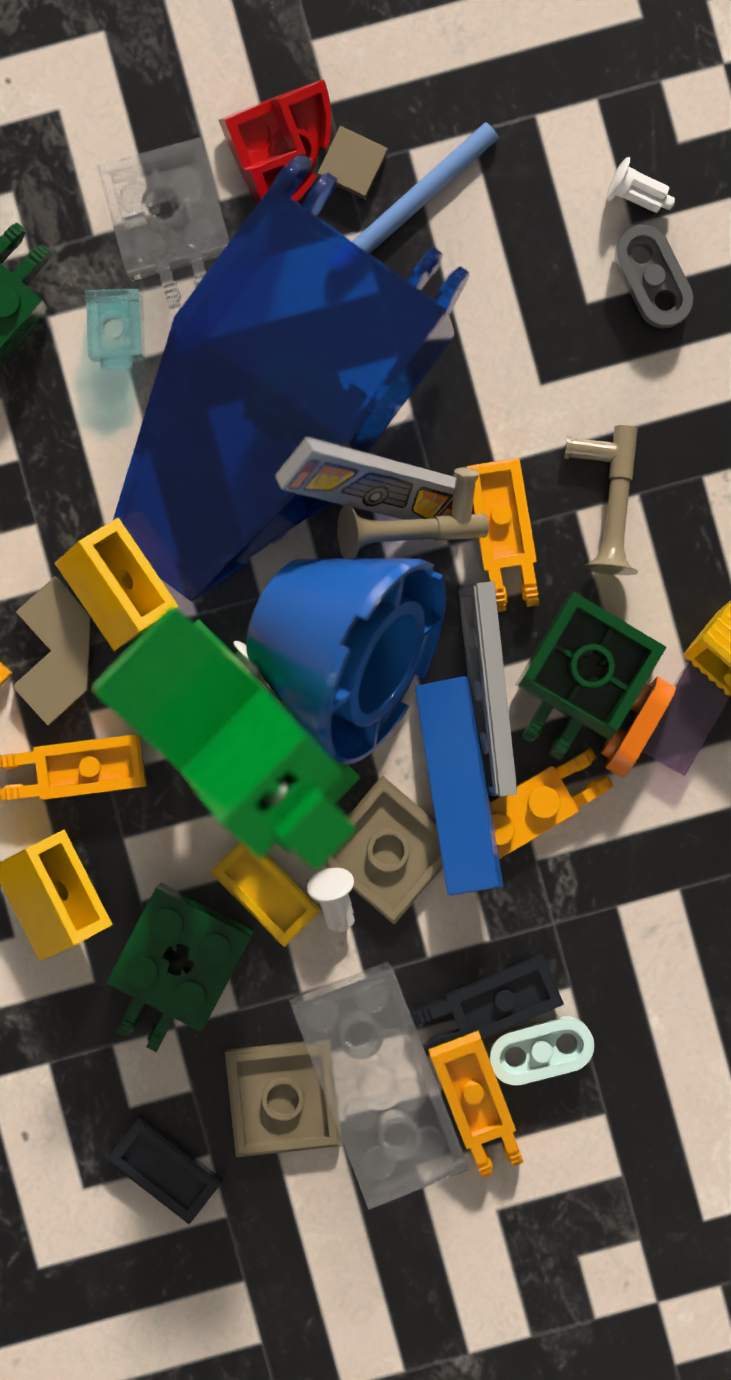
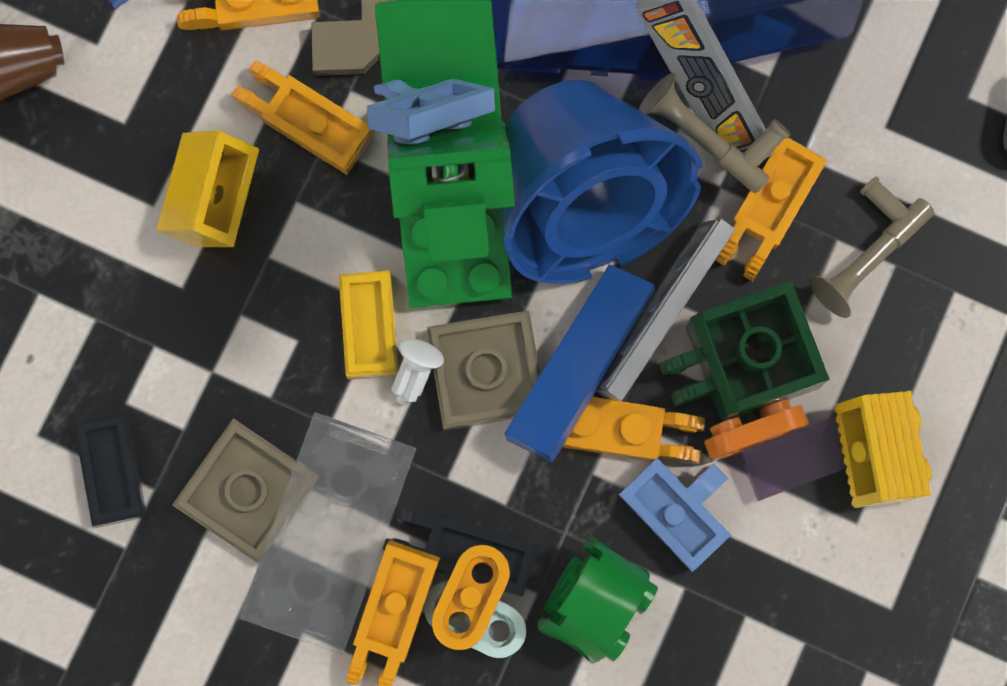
camera: 35 degrees right, 10 degrees down
dark green hinge [106,882,254,1053] -> none
none -> medium blue plate [367,78,495,144]
none -> light orange plate [432,545,510,650]
none -> green brick [537,537,658,664]
none -> medium blue plate [618,458,731,572]

